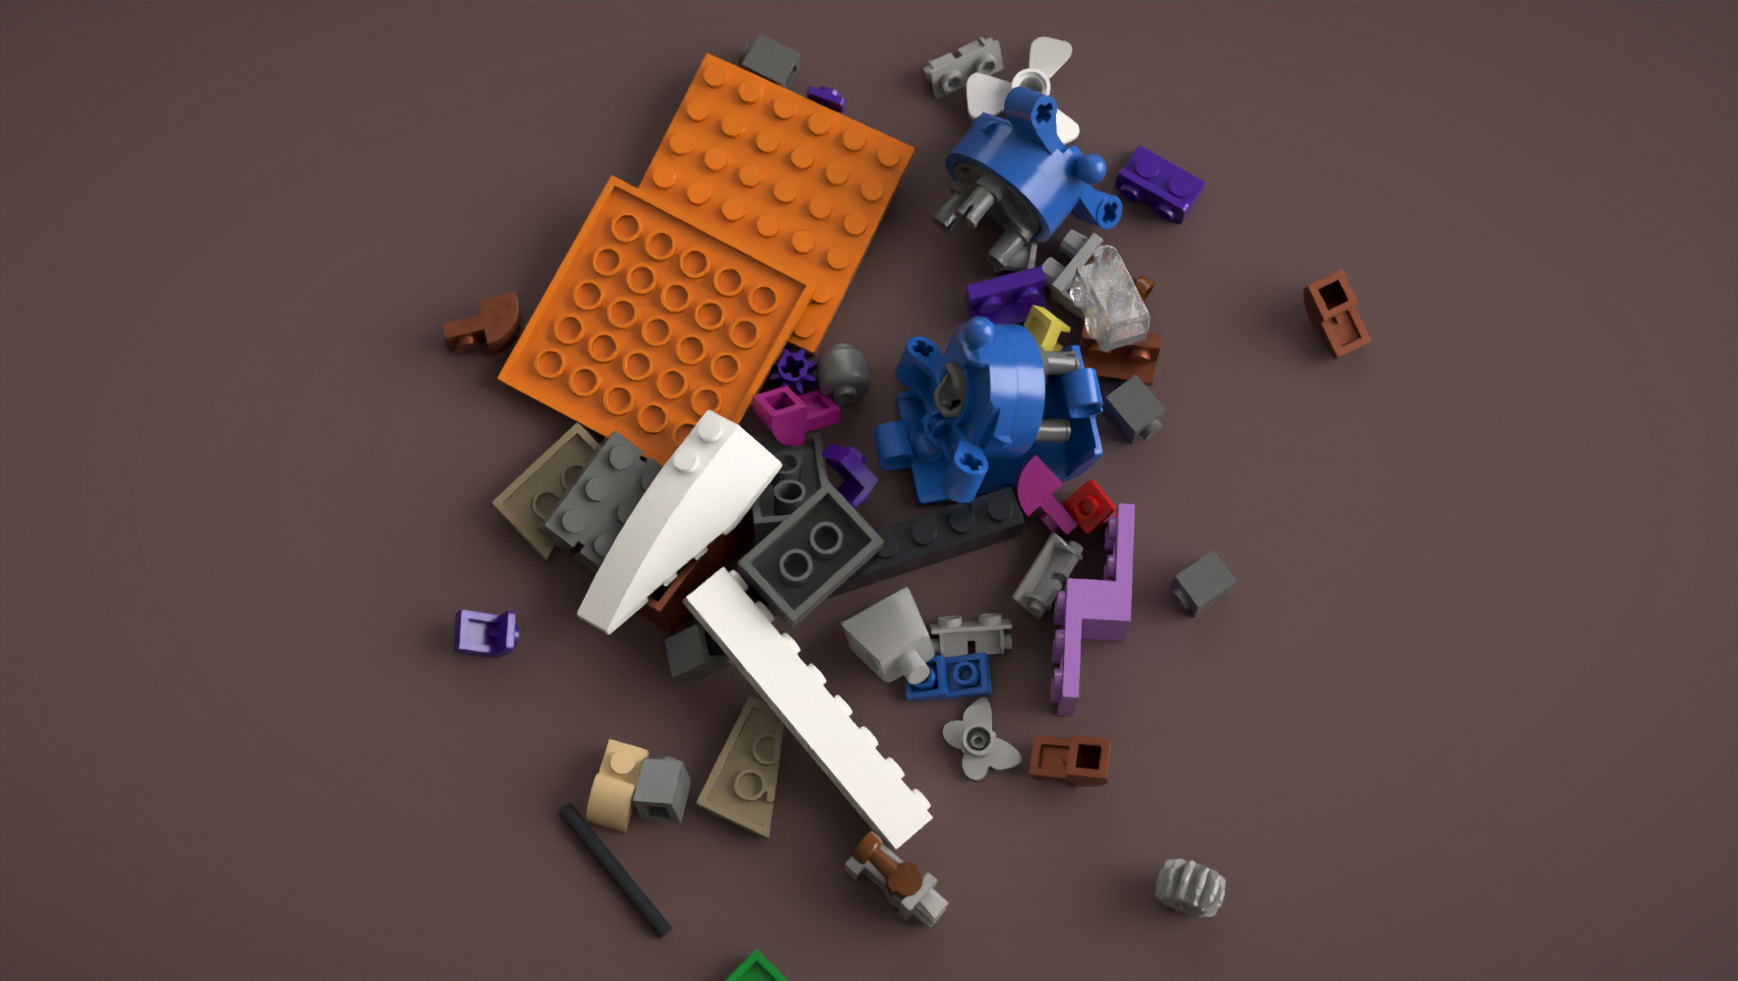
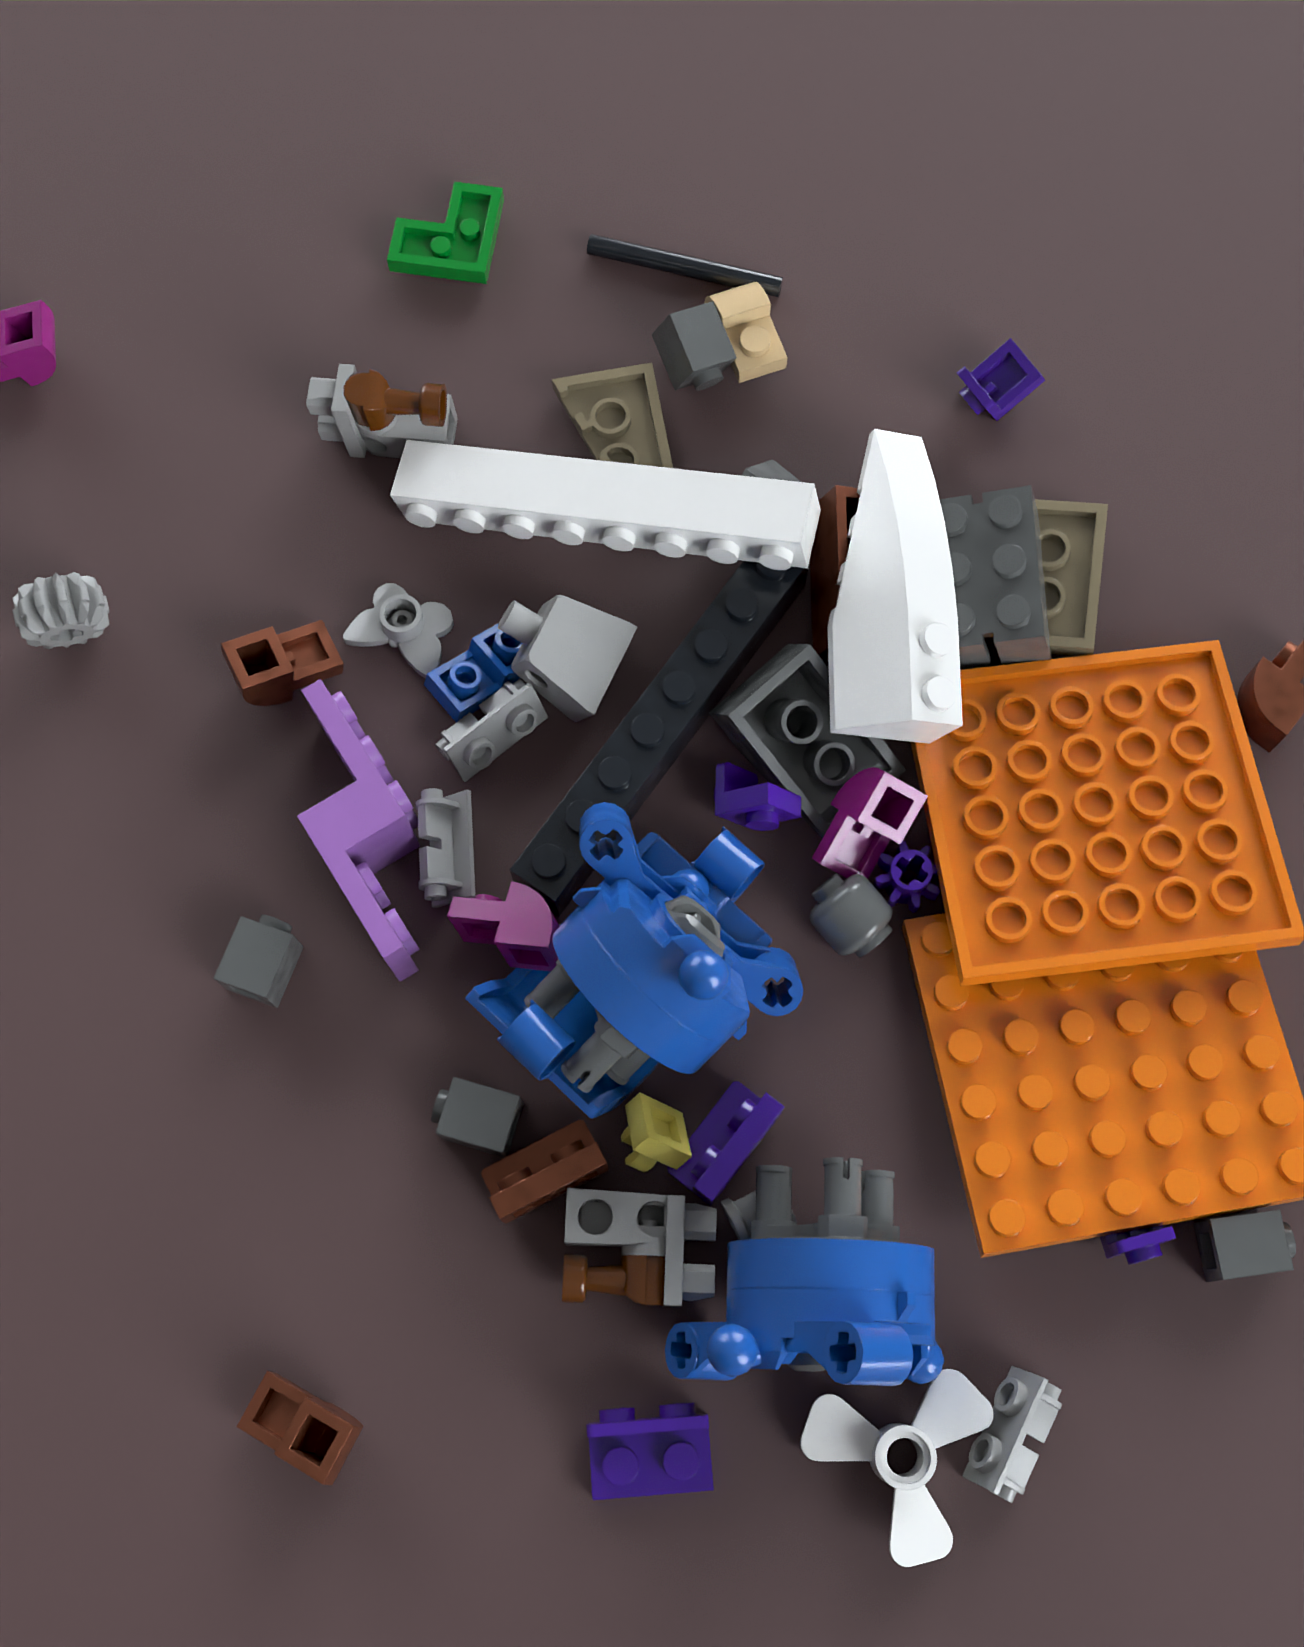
camera: 150 degrees right, 0 degrees up
dark grey brick [737,481,884,629] -> none
red bracket [1063,480,1116,534] -> none
clear brick [1070,245,1151,352] -> none

